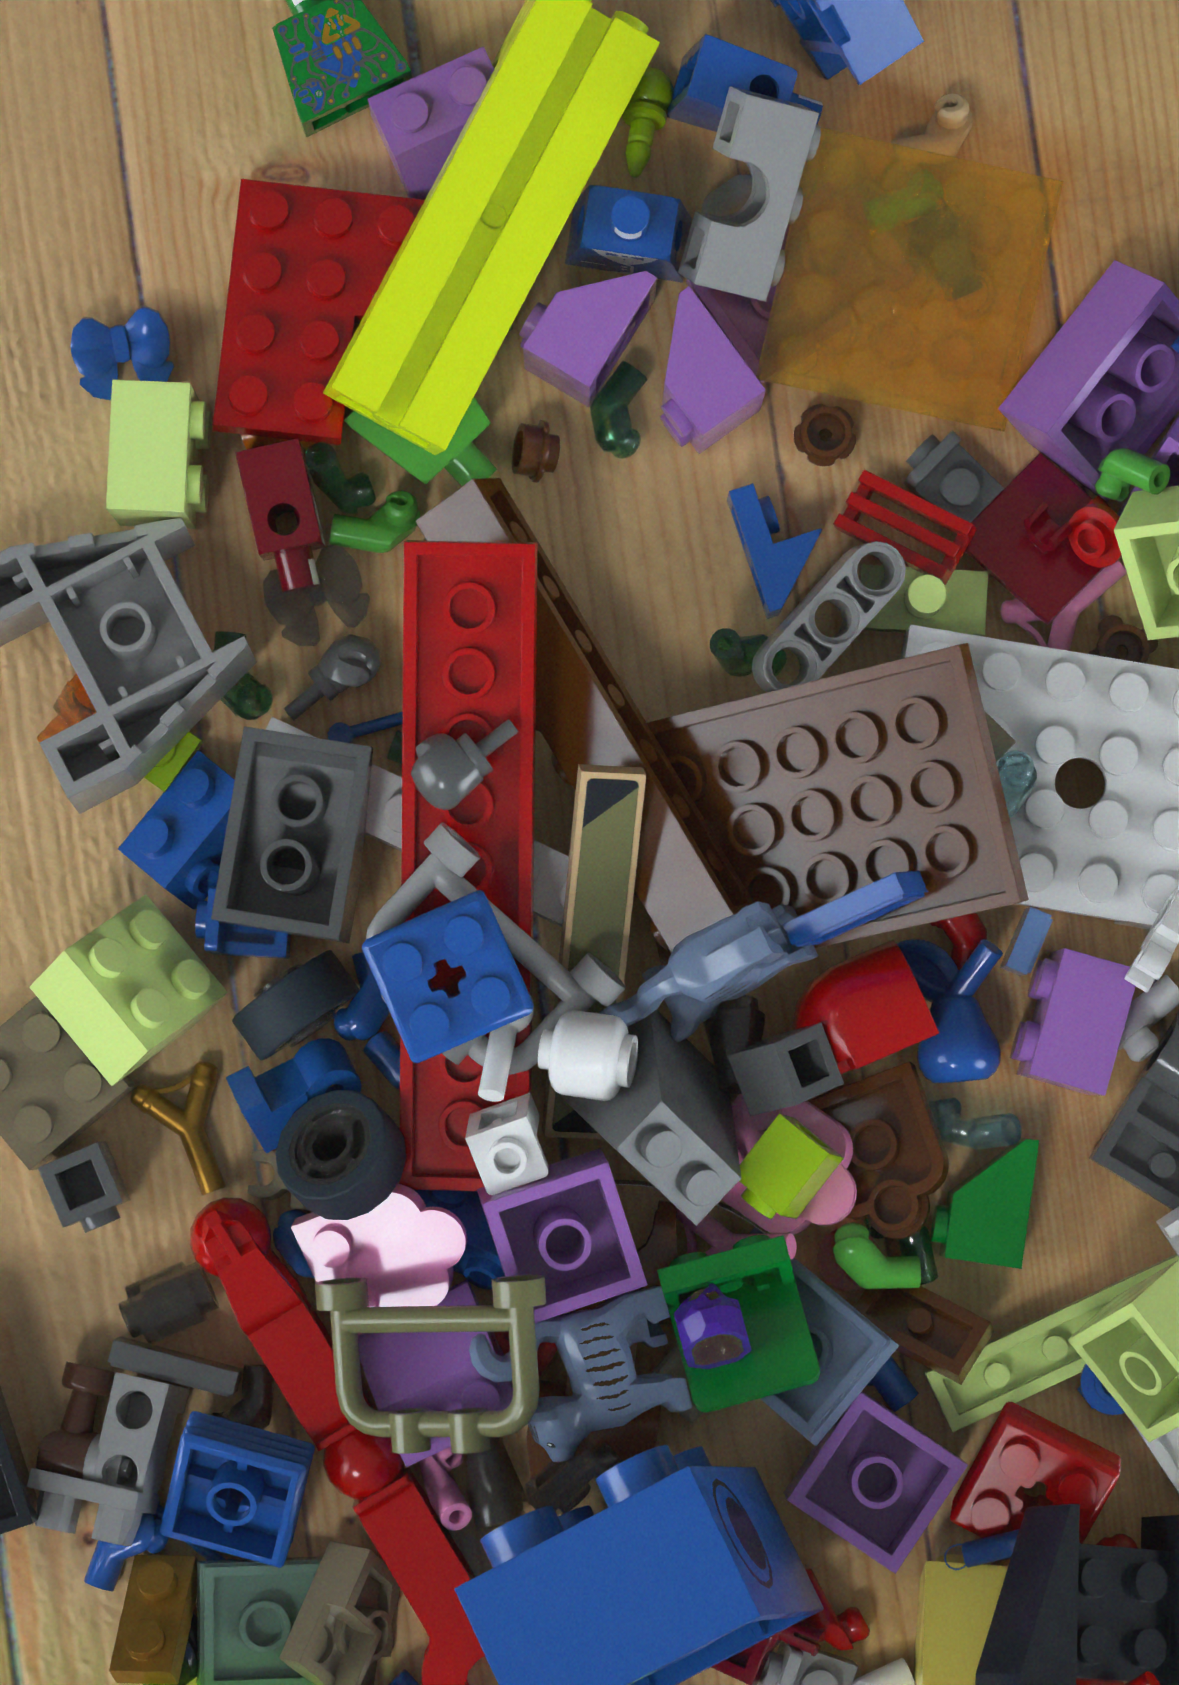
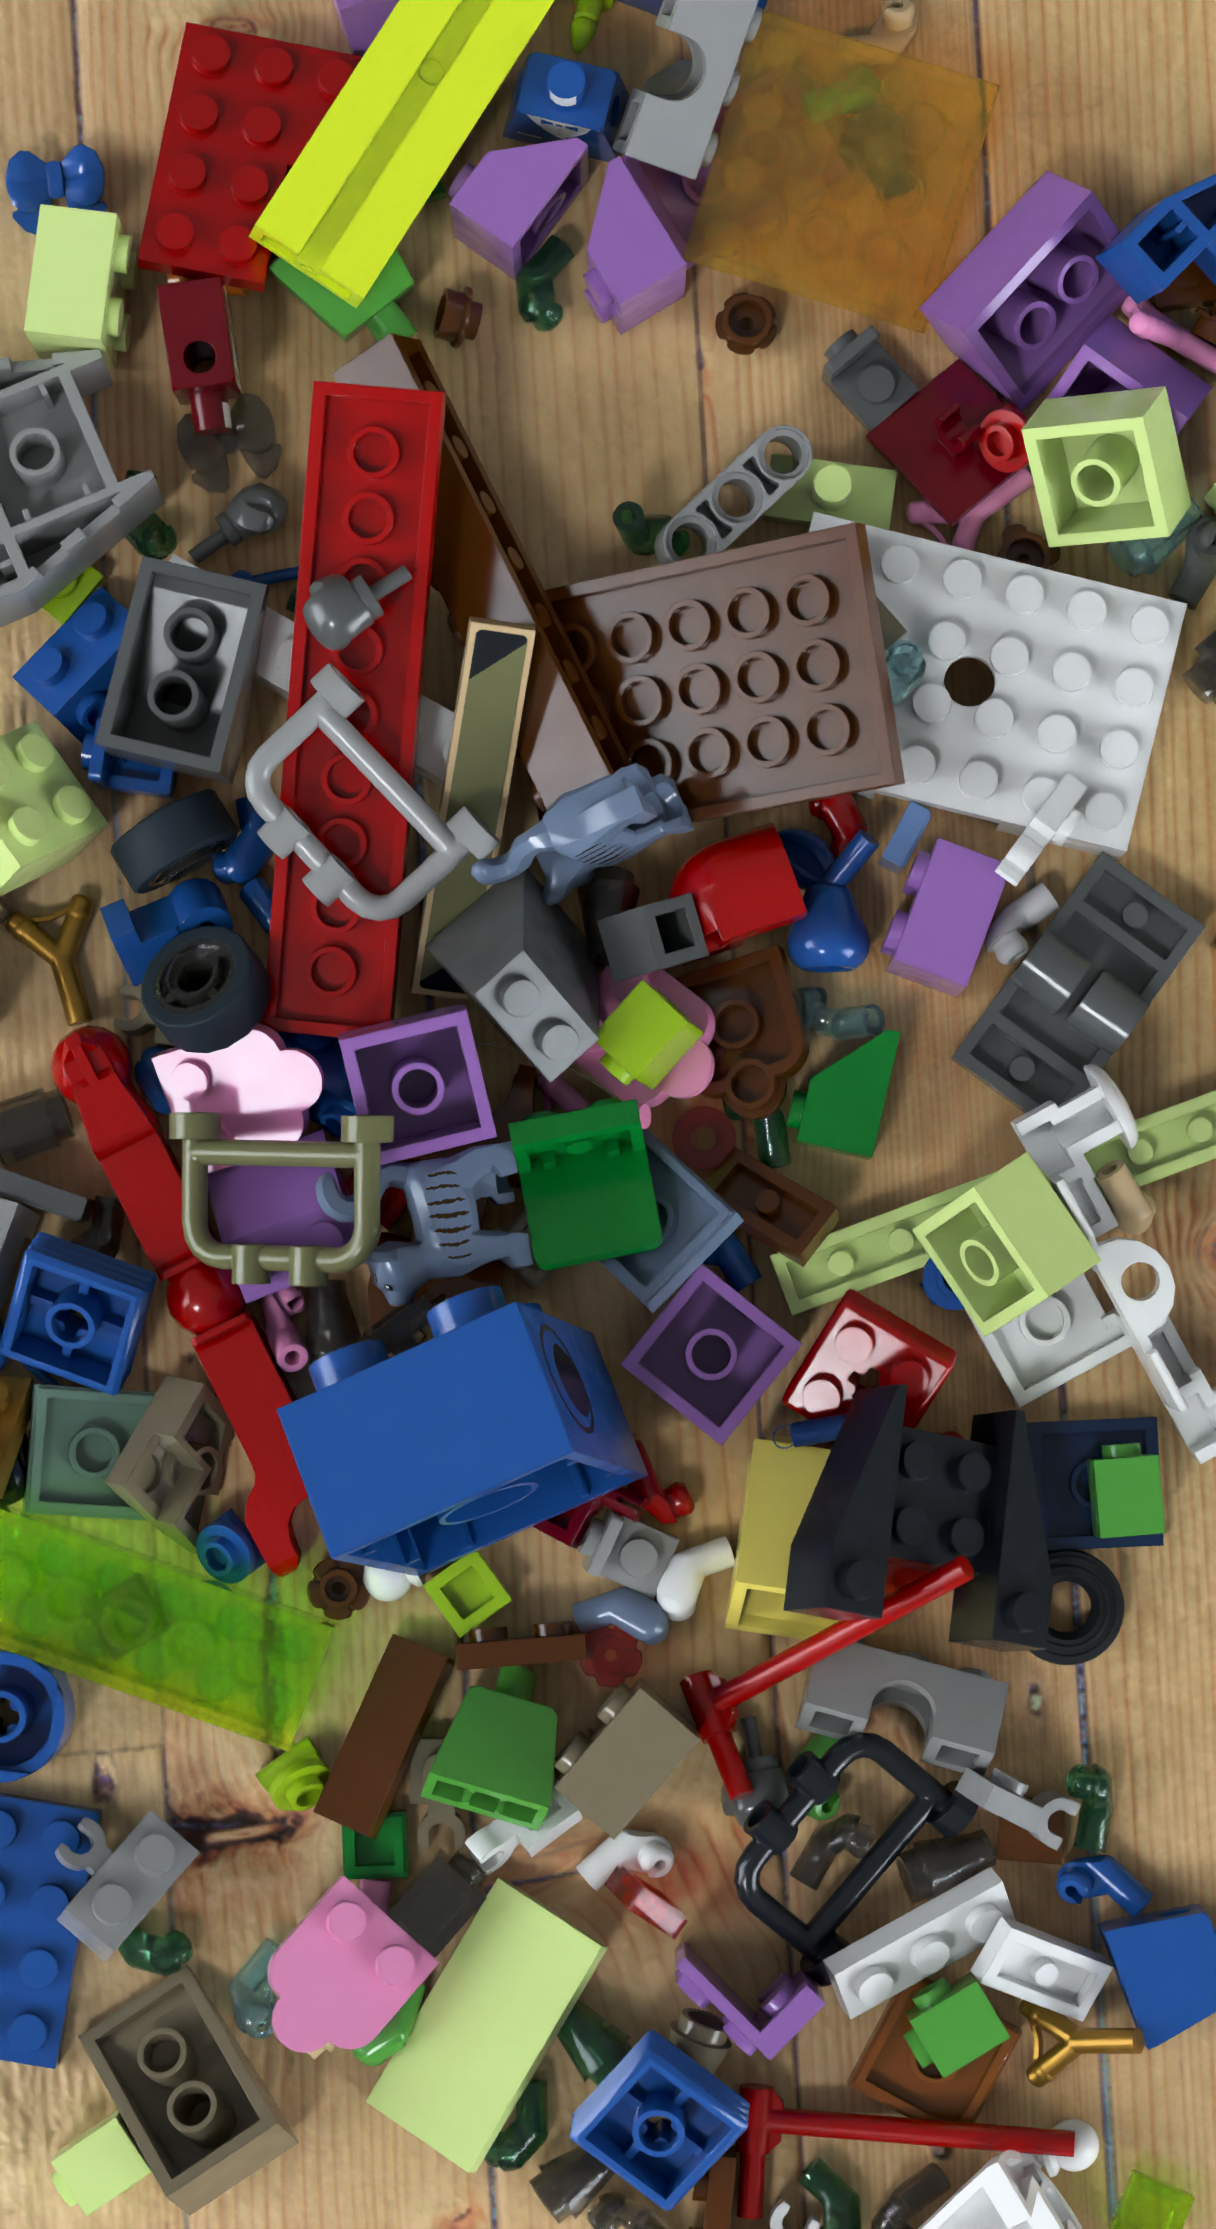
camera: 10 degrees right, 0 degrees up
clear green arm [305,442,377,514] -> none
bright green arm [329,491,420,553] -> none
blue brick [362,890,534,1063] -> none
white bracket [465,1093,549,1195] -> none
white bar [478,995,534,1102] -> none
white head [538,1010,638,1101] -> none
dark purple rock [674,1283,751,1369] -> none
blue slope [727,484,822,619] -> none
blue tile [783,871,928,947] -> none
red tile [833,469,977,585] -> none
bright green arm [833,1222,921,1289] -> none
bright green arm [1095,448,1170,502] -> none

